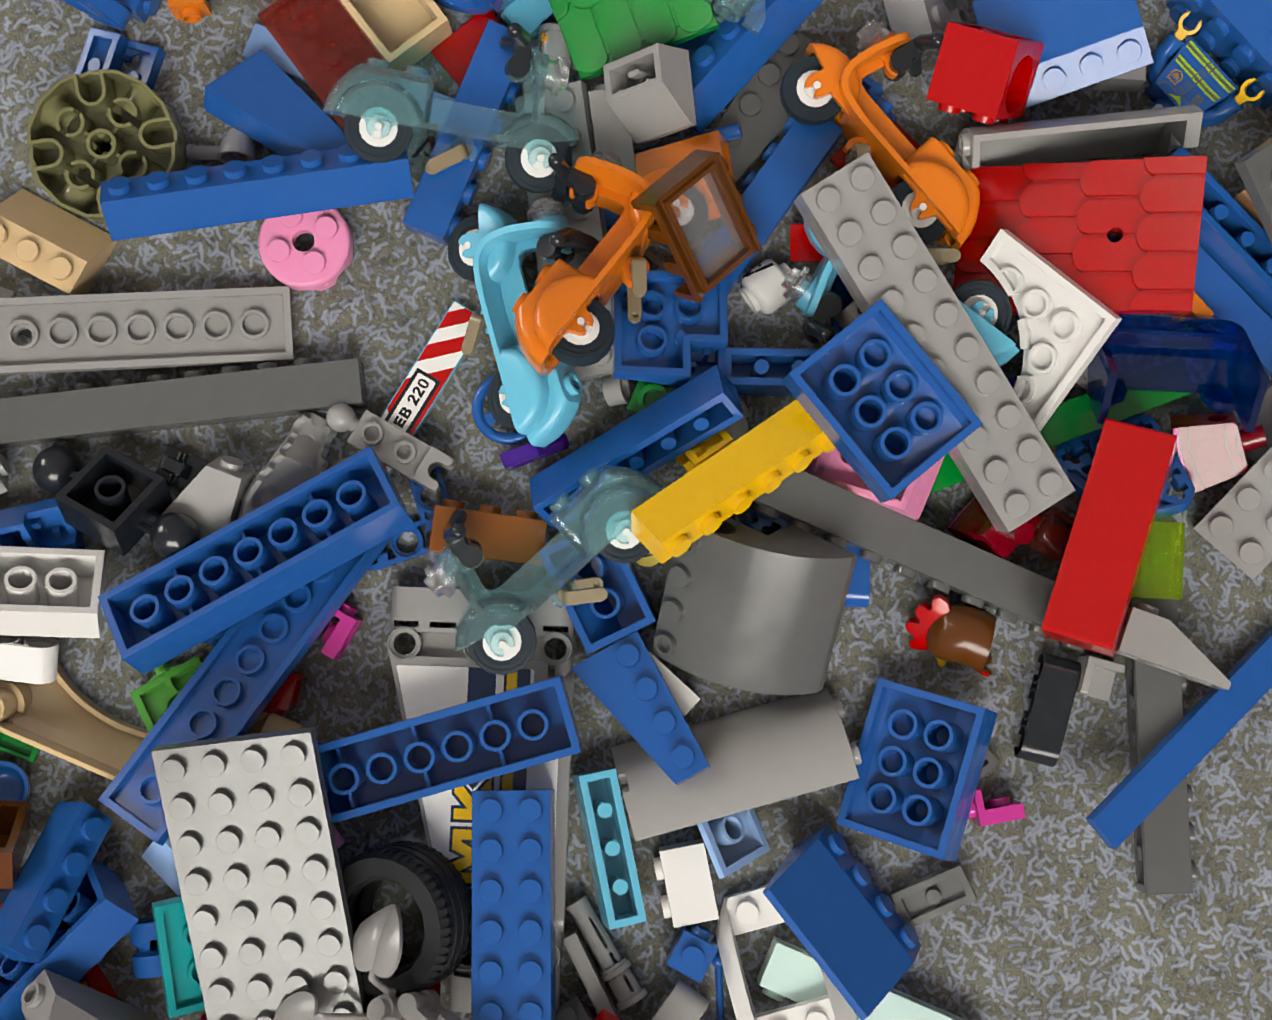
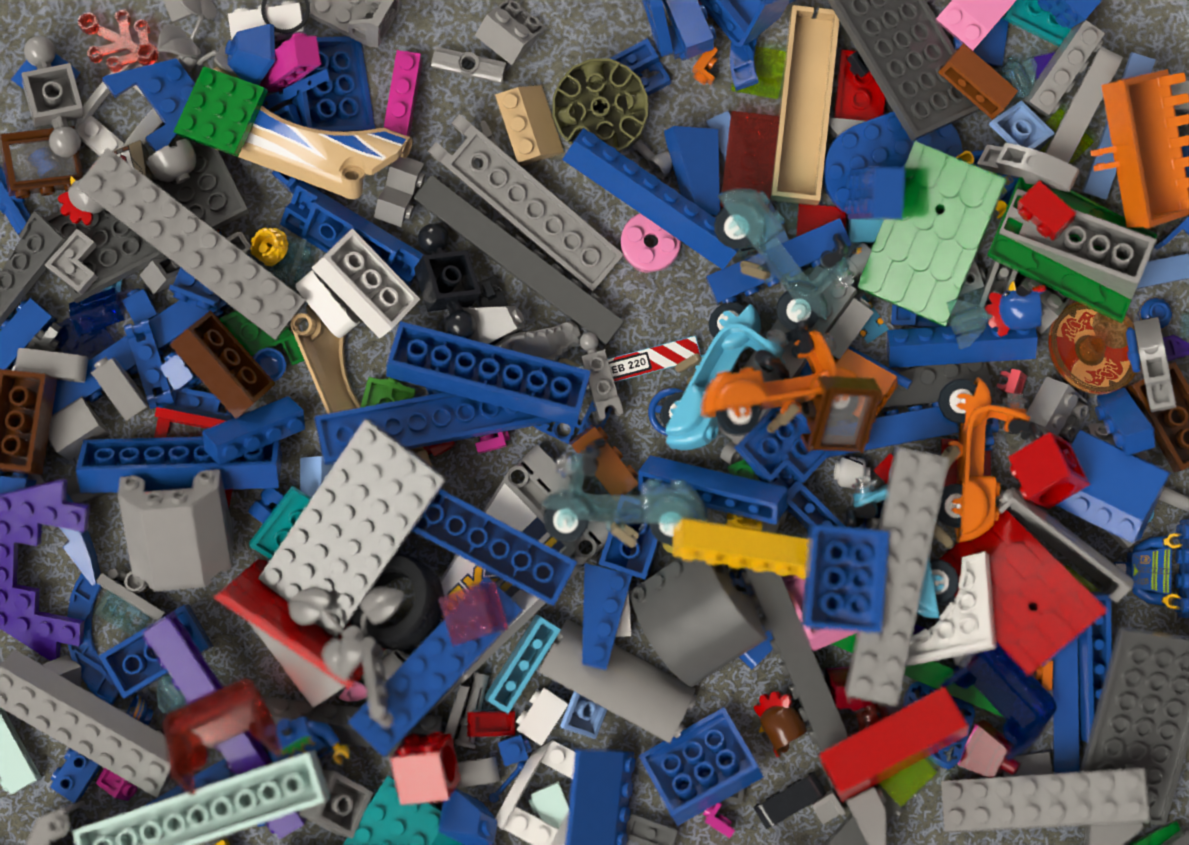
camera: 45 degrees right, 0 degrees up
dark purple tile [499,434,570,471] -> none
light grey slope [603,43,697,145] -> none
none -> clear pink bracket [439,581,509,646]
none -> red tile [467,711,515,737]
none -> coral tile [997,369,1027,399]

